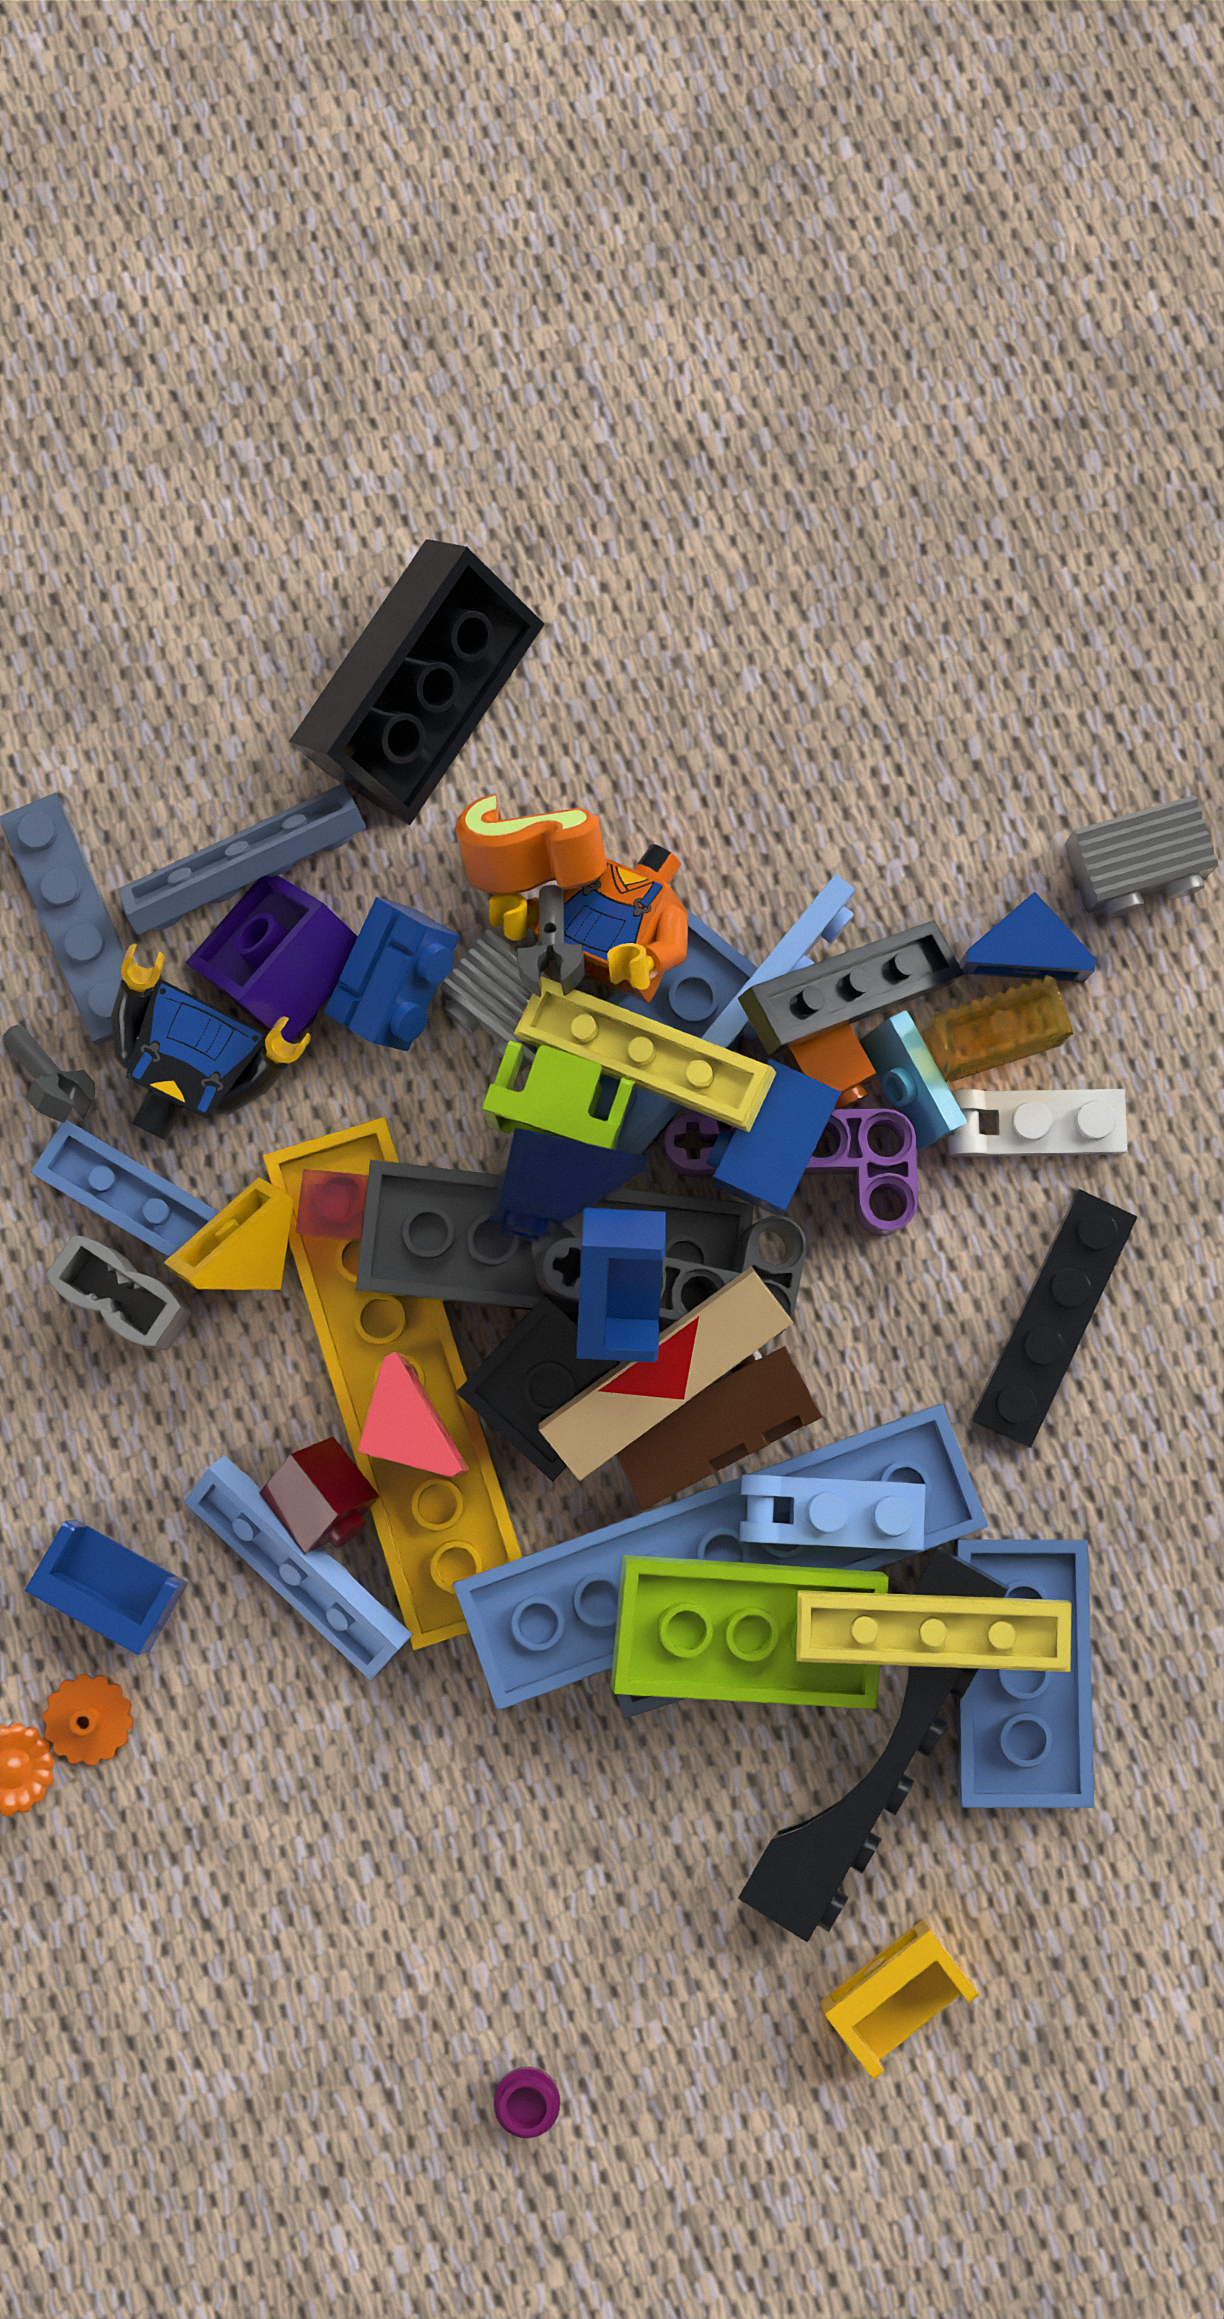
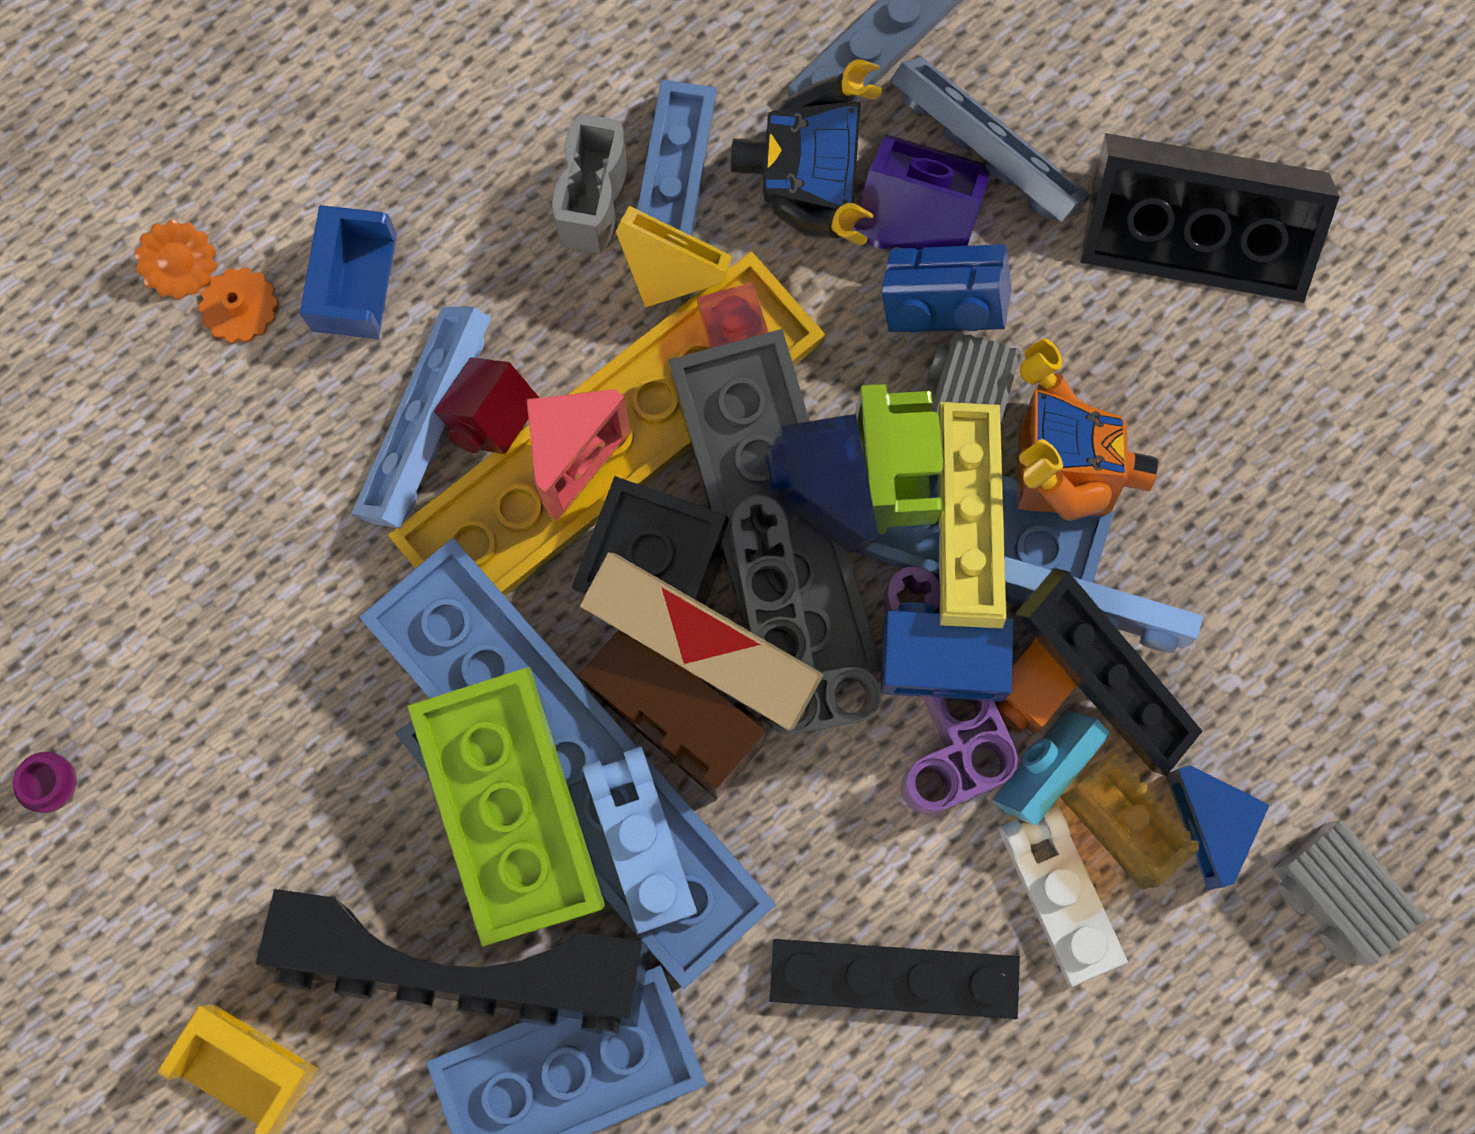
camera: 65 degrees right, 5 degrees down
dark grey bar [3,1025,95,1123] -> none
orange animal [455,793,607,895] -> none
dark grey bar [517,885,585,997] -> none
blue panel [576,1208,666,1362] -> none
light yellow tile [796,1591,1071,1672] -> none

